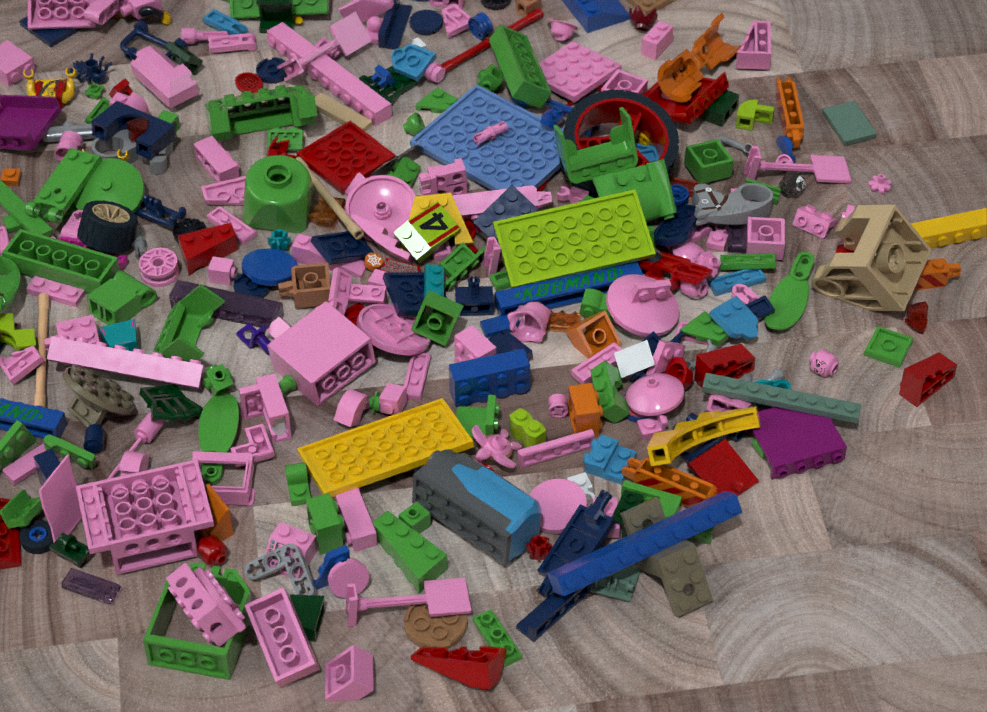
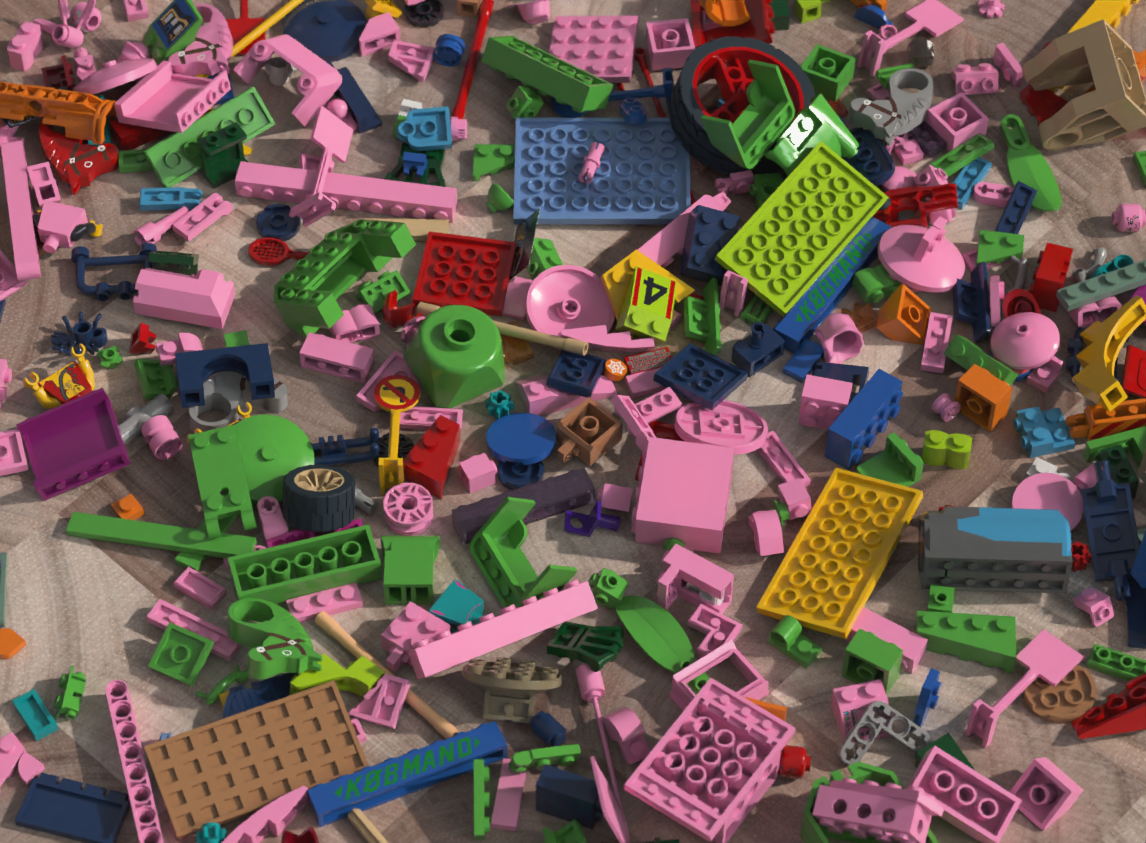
camera: 40 degrees left, 5 degrees up
clear red tile [127,117,148,143] -> none
bright pink tile [328,558,369,598] -> none
dark blue tile [409,10,443,35] -> none
bright green brick [411,290,463,346] -> none
bright pink hips [418,158,467,196] -> none
teal plate [424,264,444,298] -> none
bright pink animal [472,425,522,468] -> none
bright pink tile [517,429,594,468] -> none
white sticker [614,340,655,378] -> none
dark azure plate [709,296,758,340] -> none
light grey piece [718,135,753,155] -> none
none -> bright pink brick [329,304,380,343]
none -> yellow piece [374,375,420,495]
none -> bright pink bracket [1073,587,1114,627]

